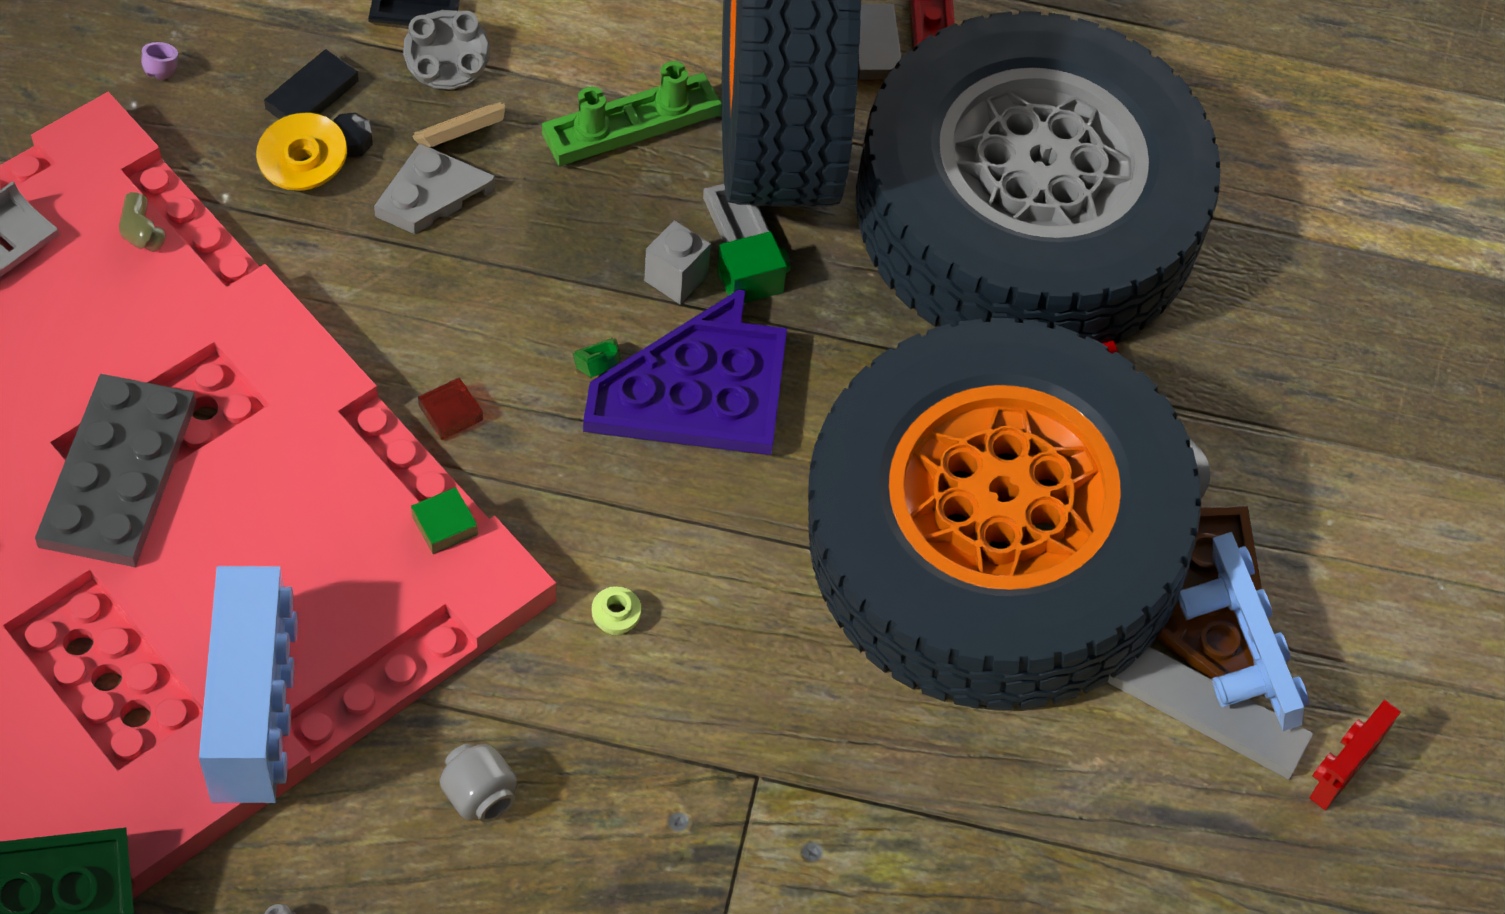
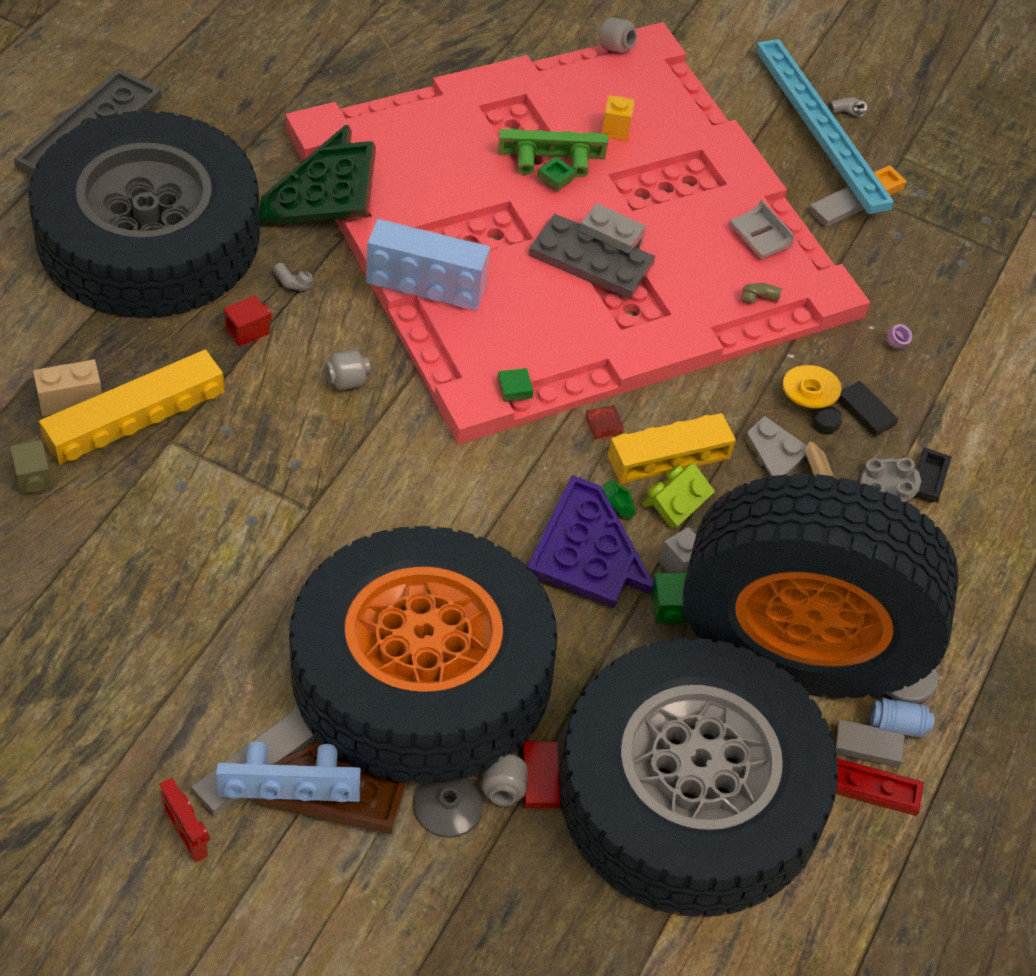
camera: 105 degrees right, 5 degrees down
yellowish green plate [591,586,641,635] -> none
none -> light grey bracket [580,203,646,254]
none -> yellow brick [607,413,736,484]
none -> lime bracket [641,462,715,529]

